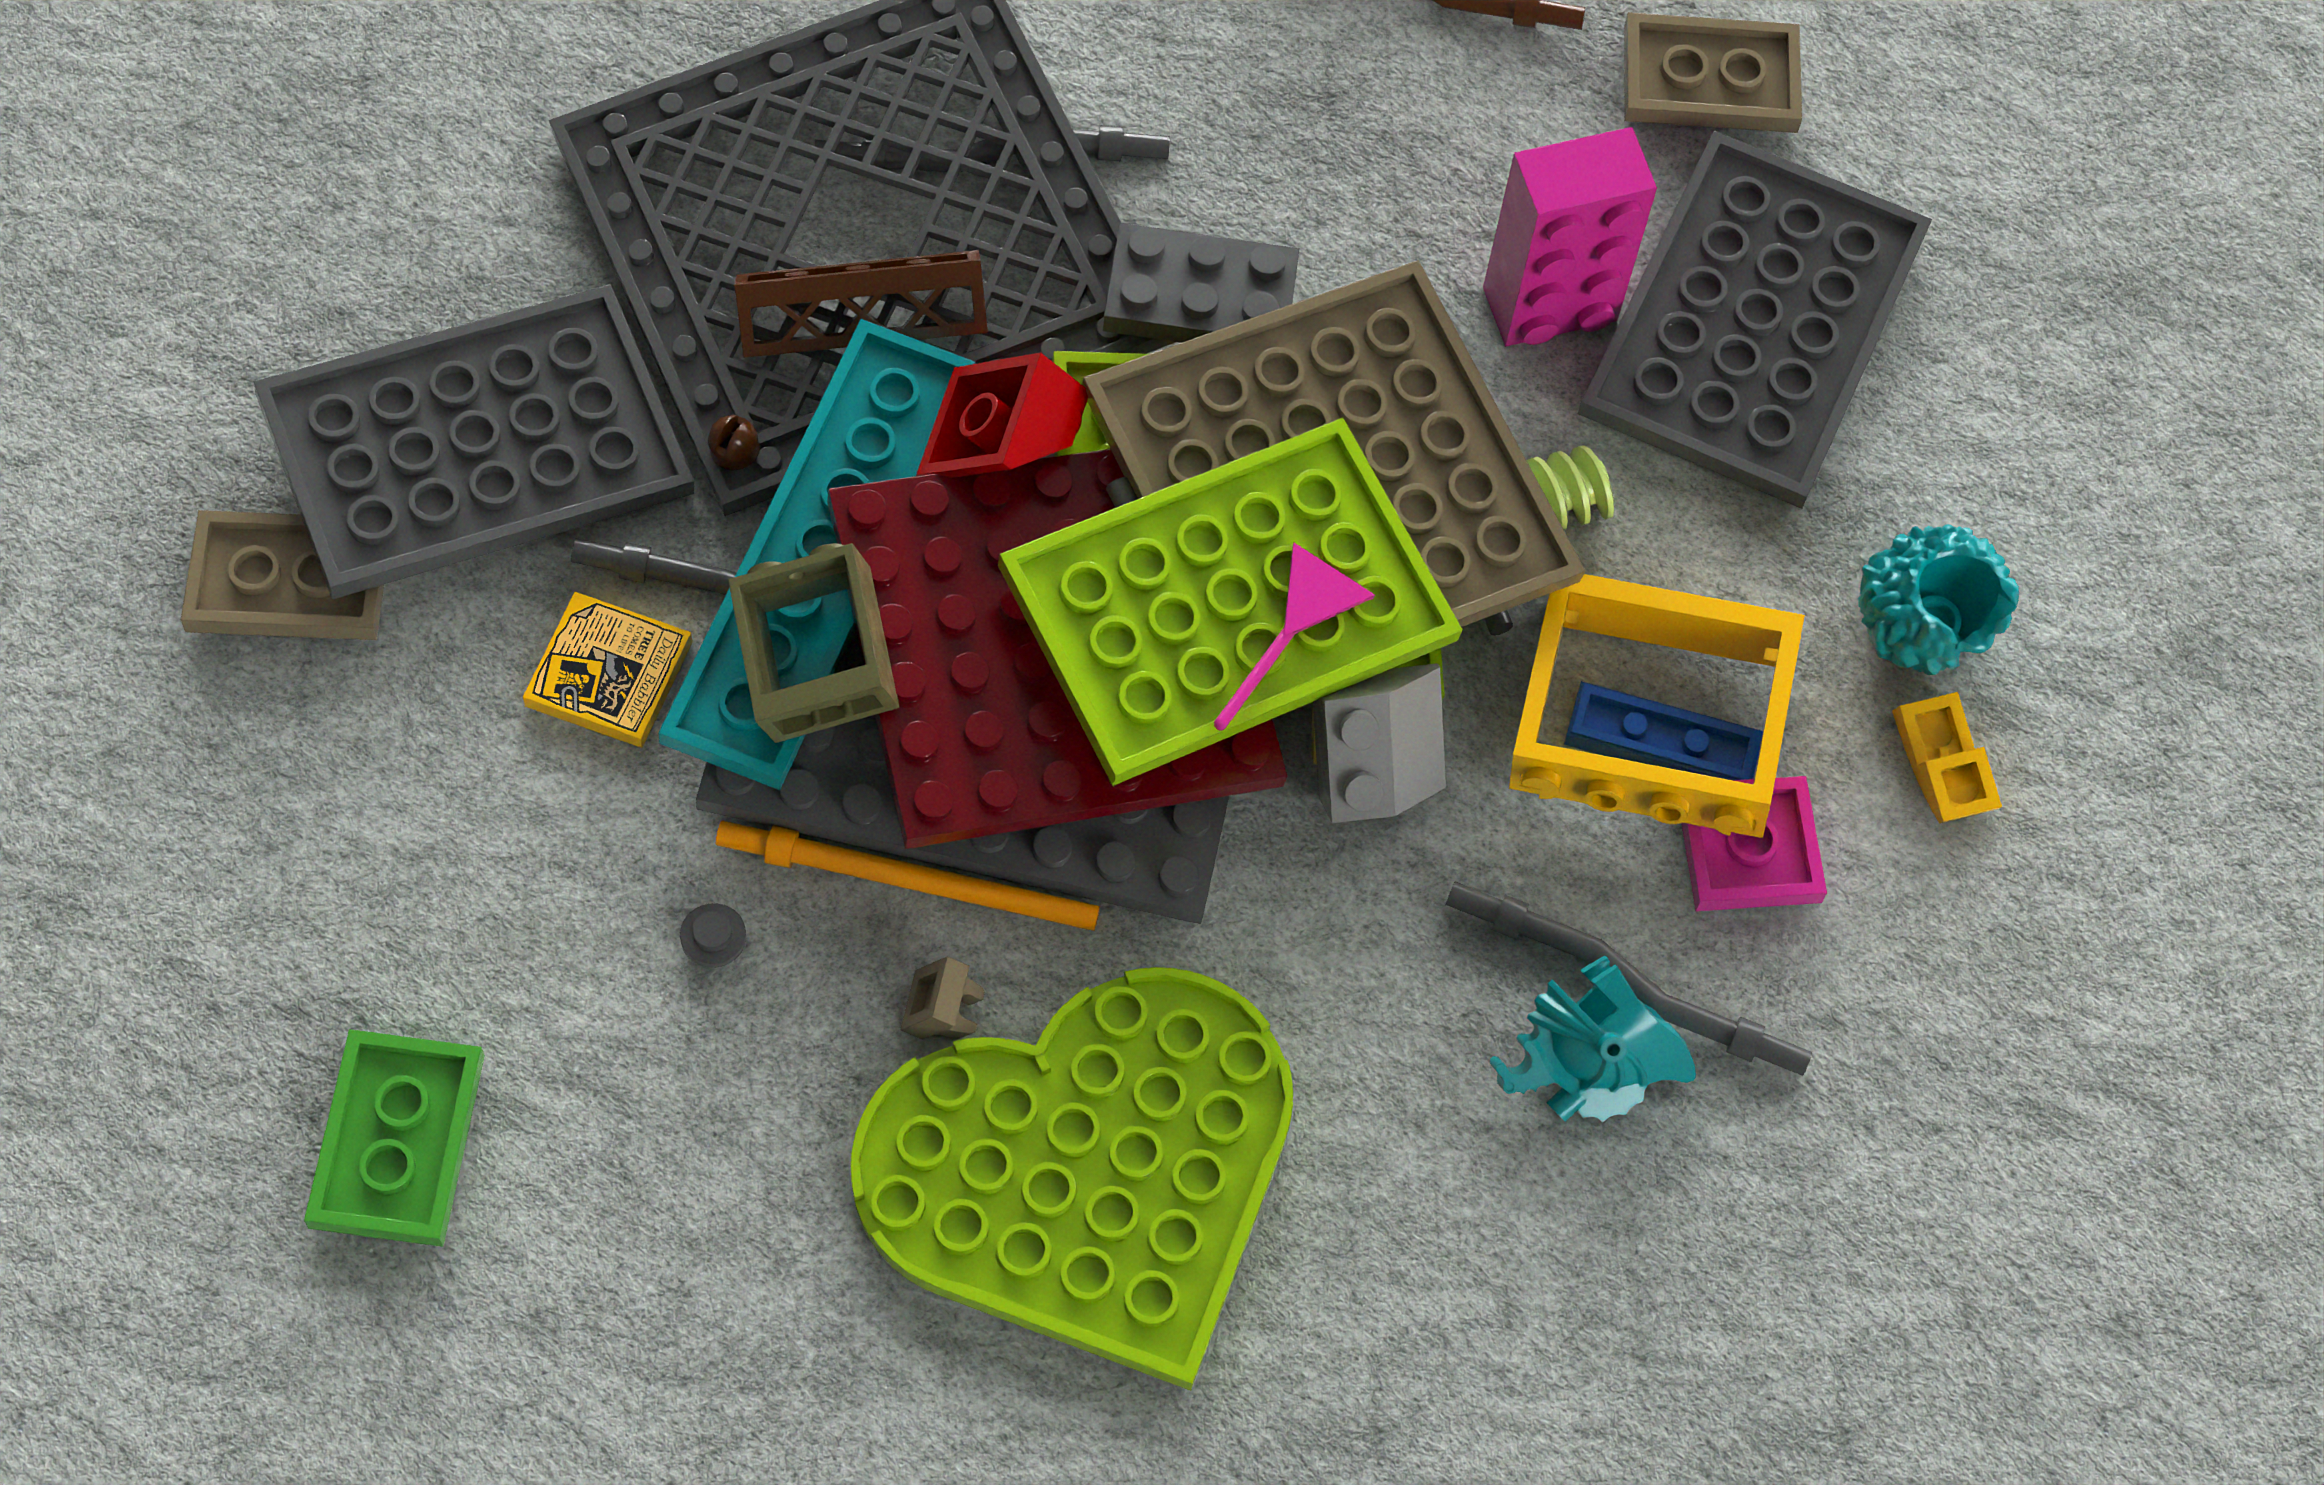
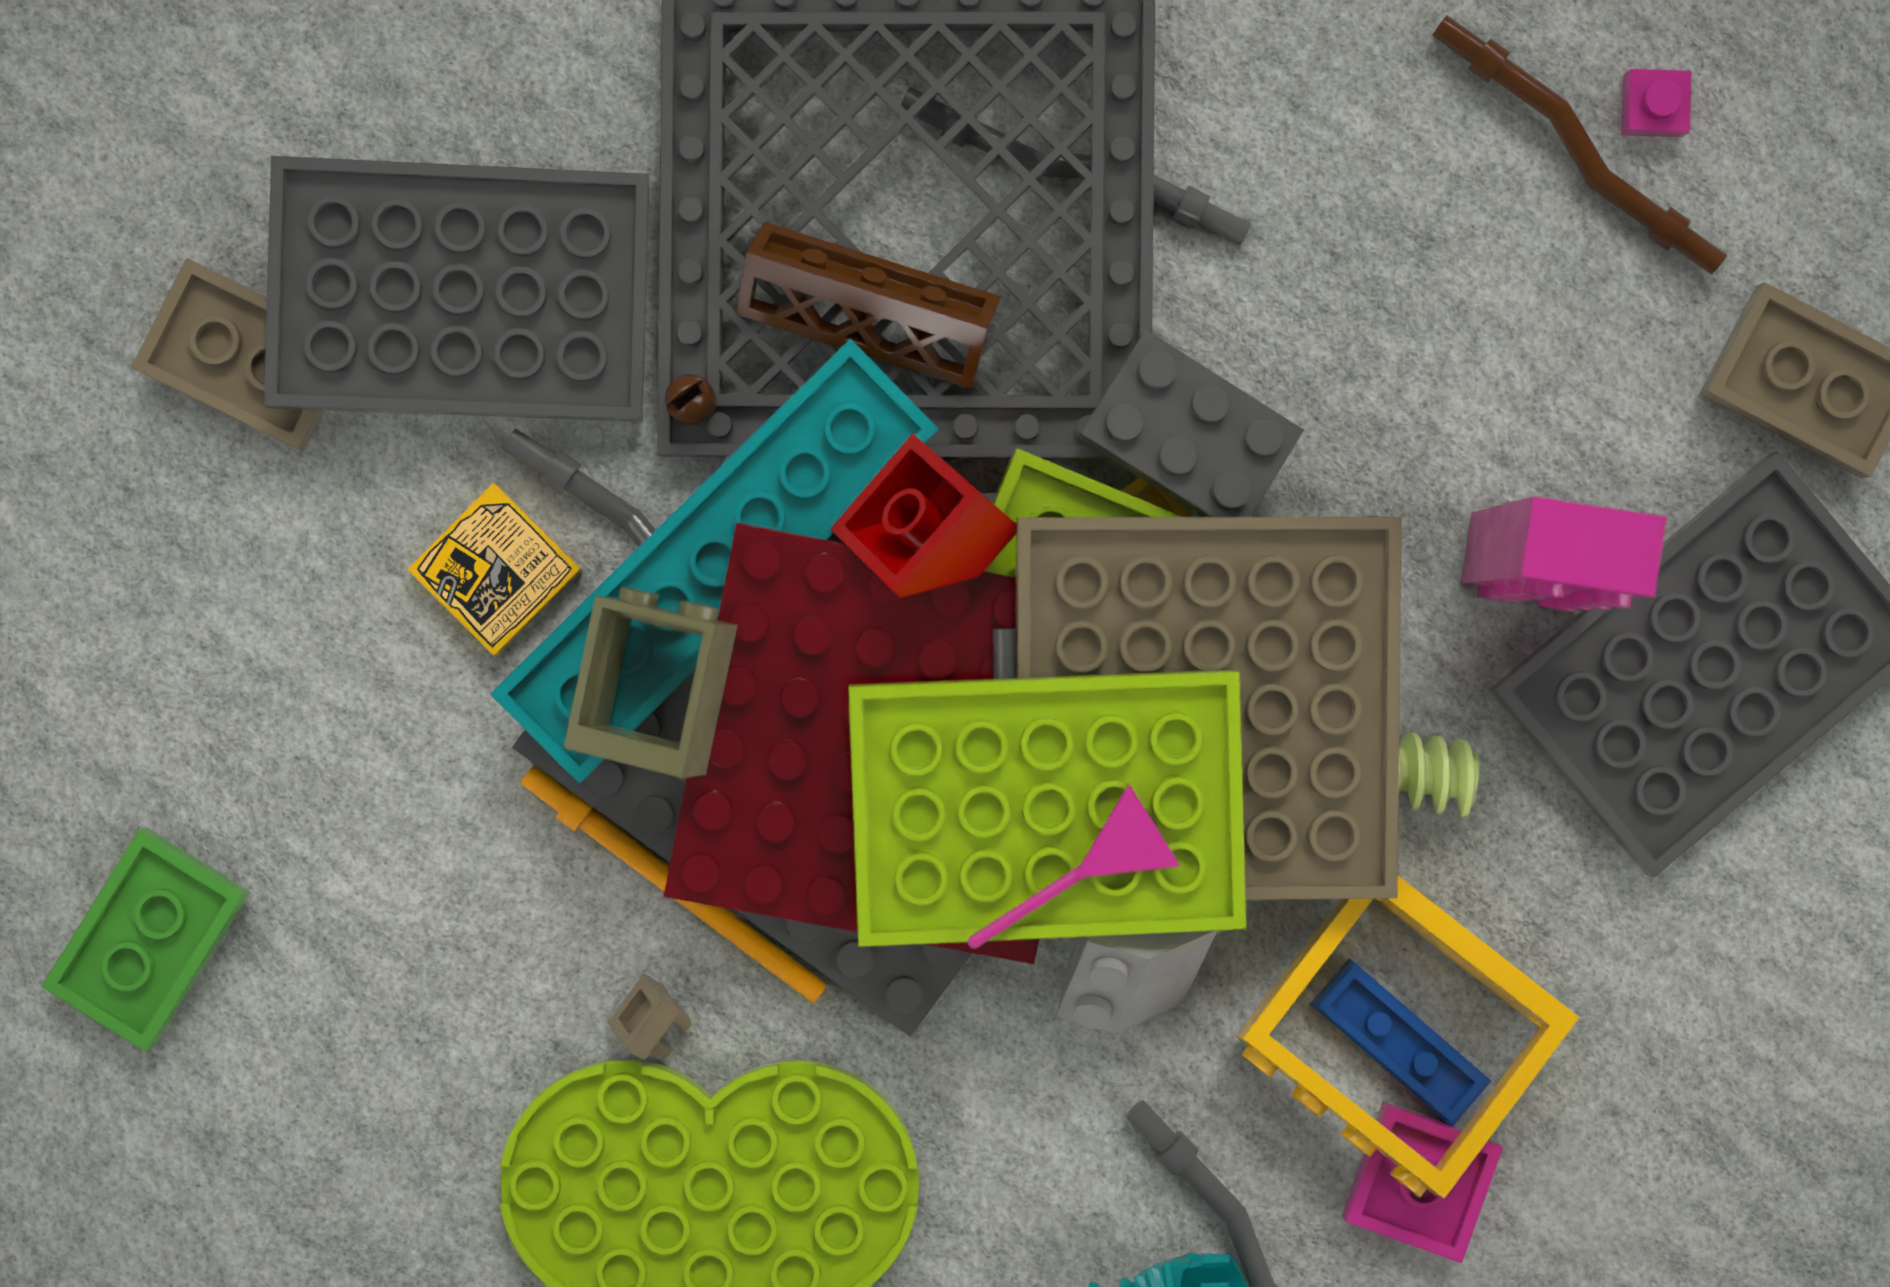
camera: 30 degrees right, 25 degrees up
dark grey plate [680,903,746,968] -> none
teal hair [1858,524,2020,675] -> none
yellow slope [1892,692,2002,824] -> none

